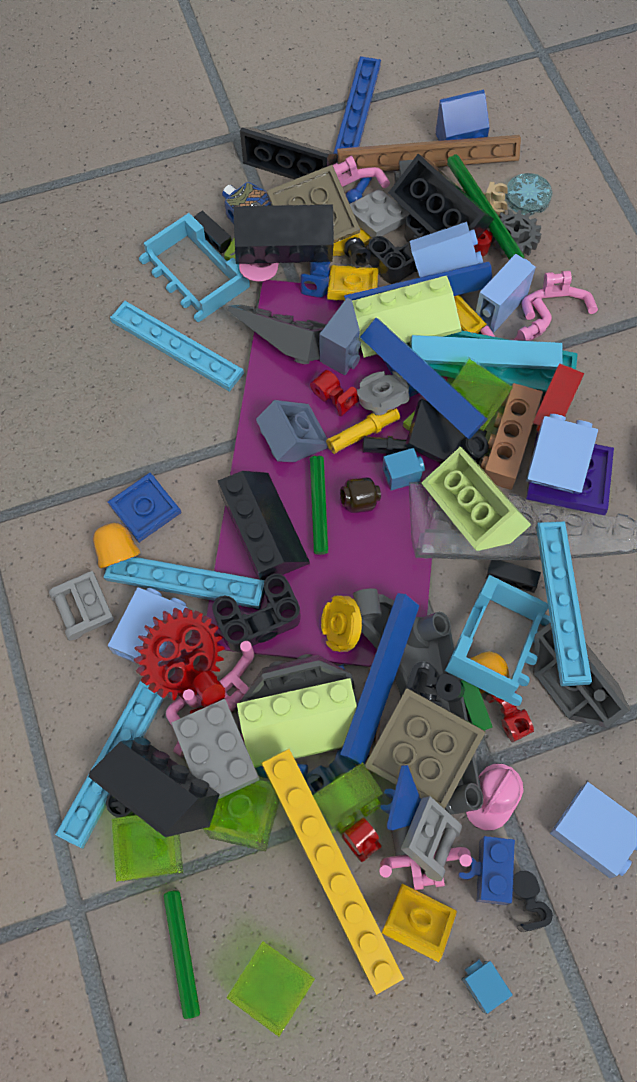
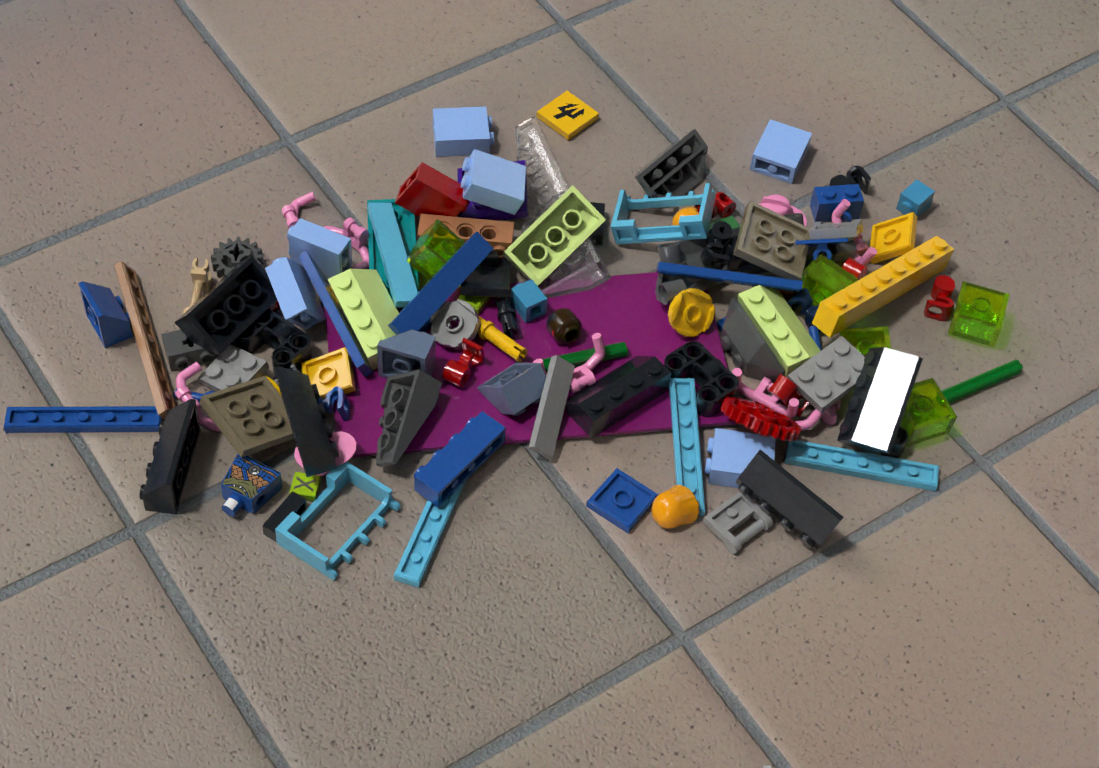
camera: 110 degrees left, 15 degrees down
green axle [447,154,524,260] -> none
clear light blue tile [505,173,553,215] -> none
medium azure tile [536,521,592,686] -> none
none -> blue brick [414,411,506,507]
none -> light grey tile [529,355,575,458]
none -> bright pink piece [533,333,605,393]
none -> black slope [736,450,844,549]
none -> red leg [924,275,955,321]

